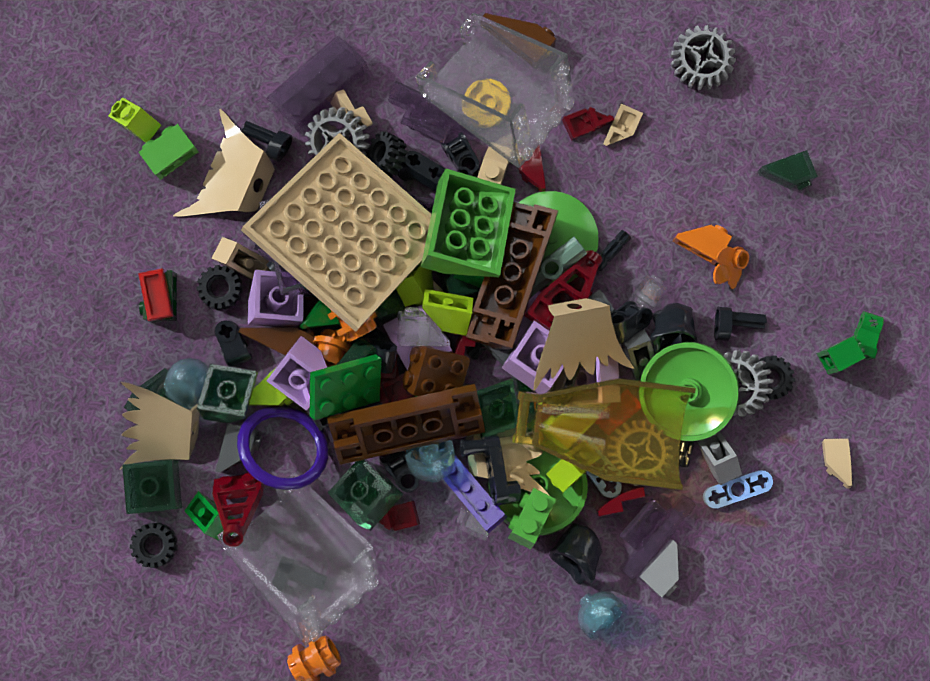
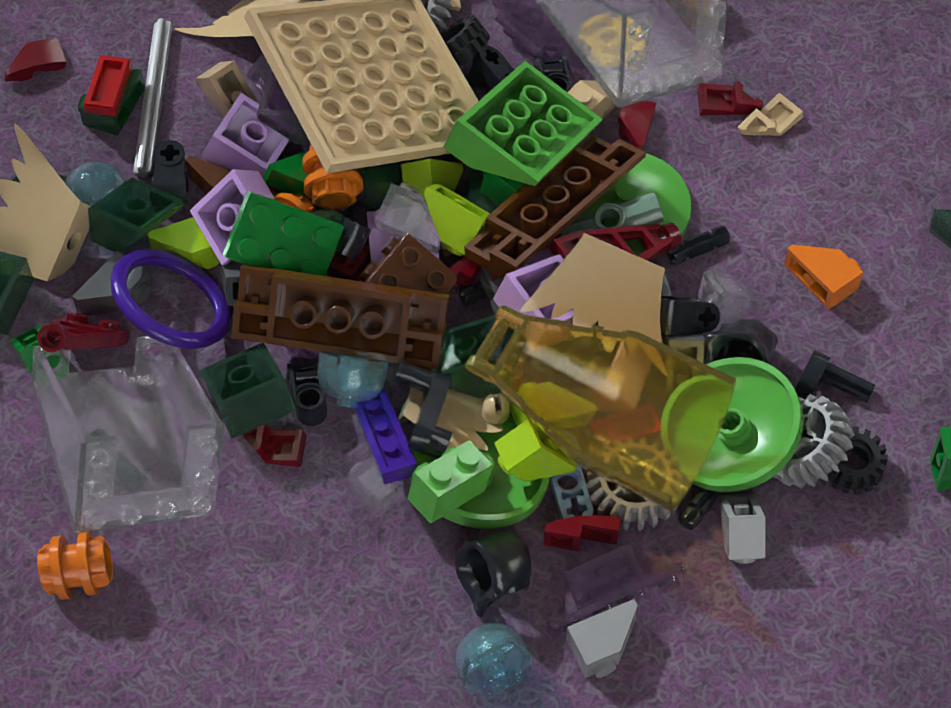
camera: 20 degrees right, 25 degrees down
black tyre [197,265,243,310] -> none
light grey gear [670,25,736,90] -> none
light blue beam [703,470,773,508] -> none
orange plate [713,246,749,289] -> none
tan slope [822,439,852,488] -> none
none -> dark red slope [4,38,67,82]
none -> light grey axle [133,18,173,178]

